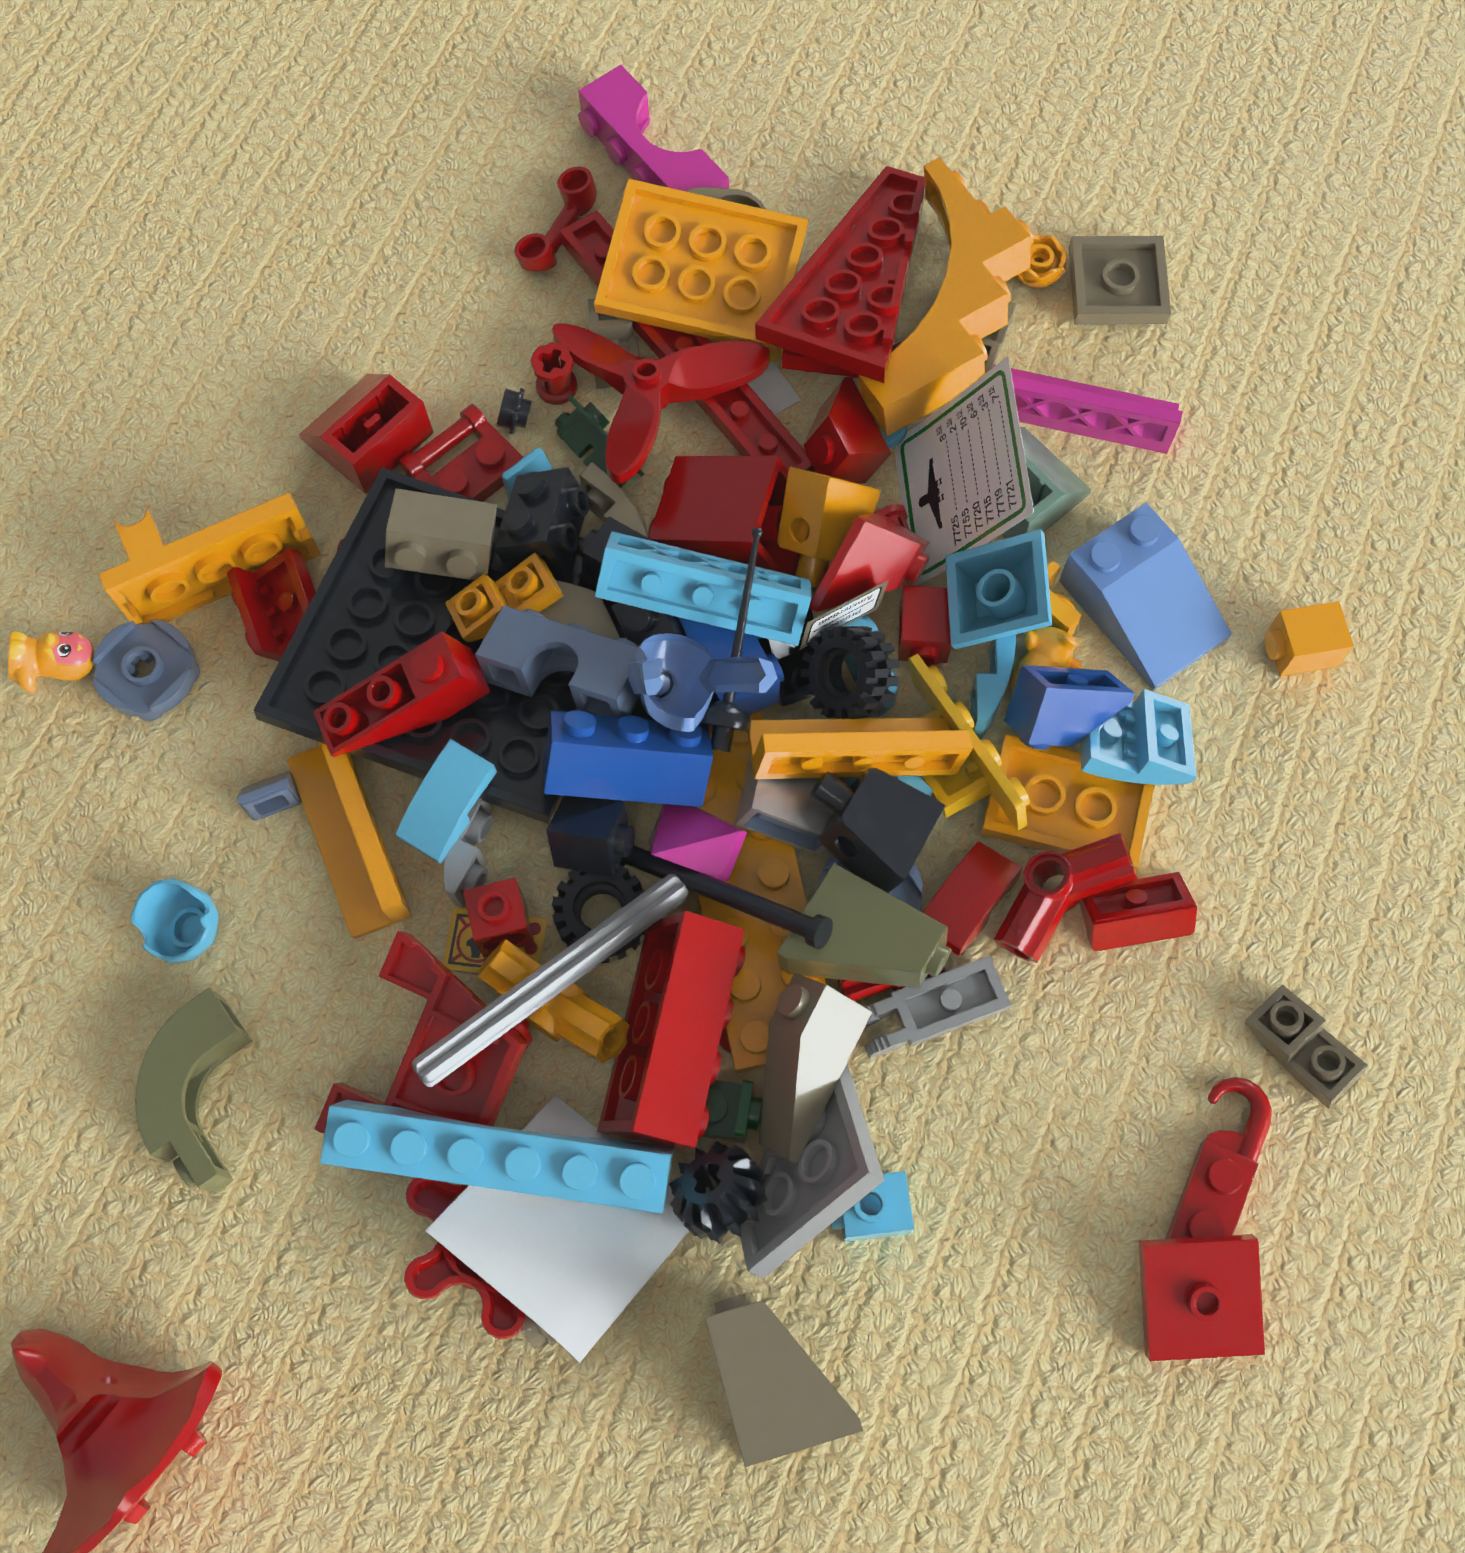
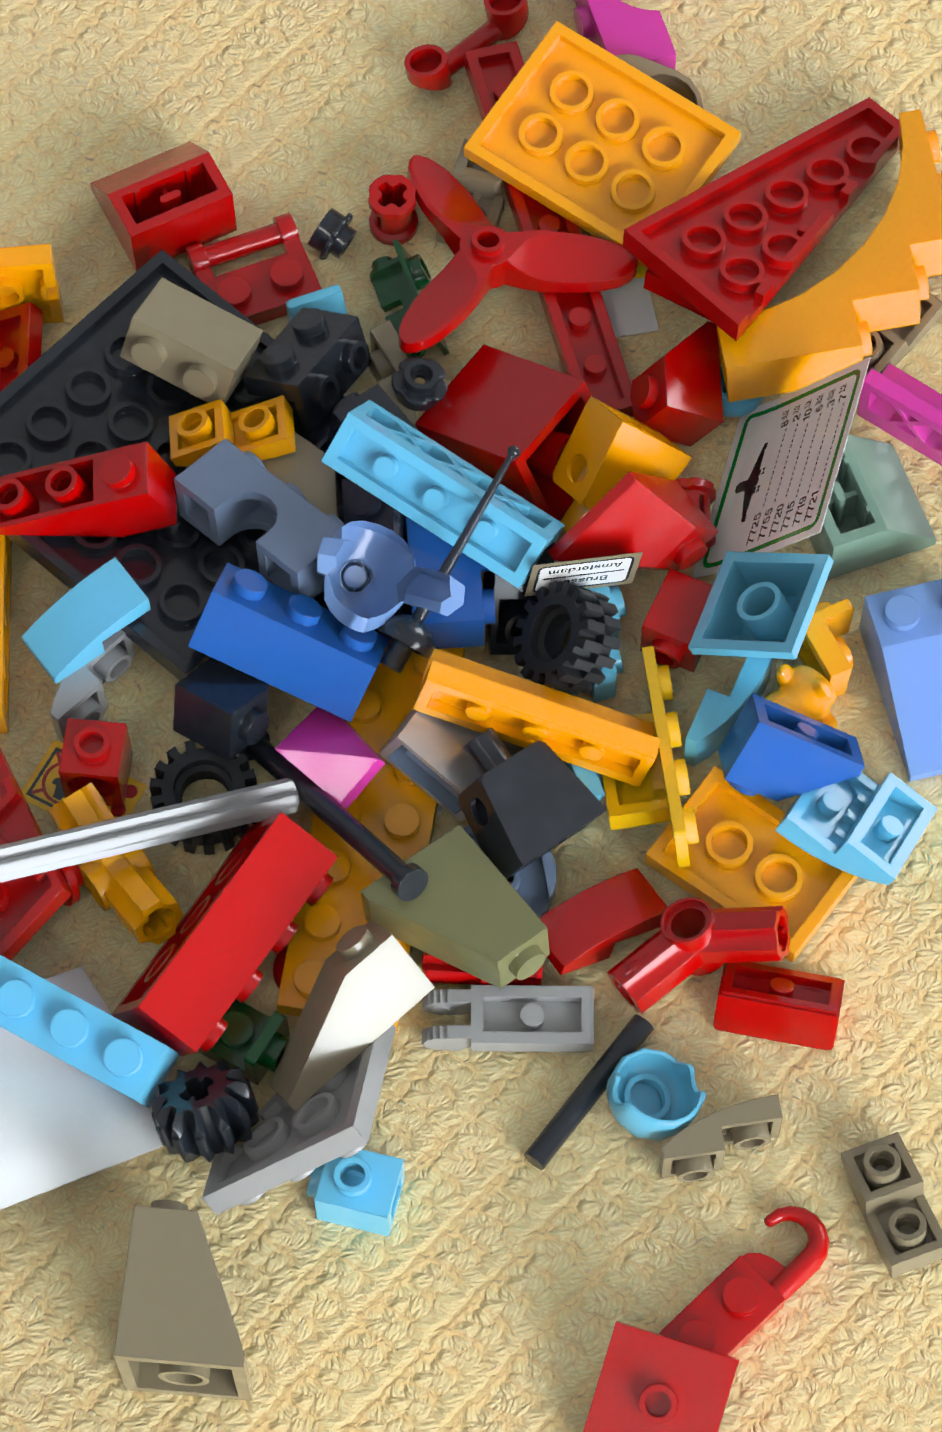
camera: 20 degrees right, 5 degrees down
none -> black plate [391,356,448,411]
none -> black bar [524,1014,654,1170]
none -> medium azure hair [607,1048,706,1141]
none -> dark tan slope [659,1094,783,1183]

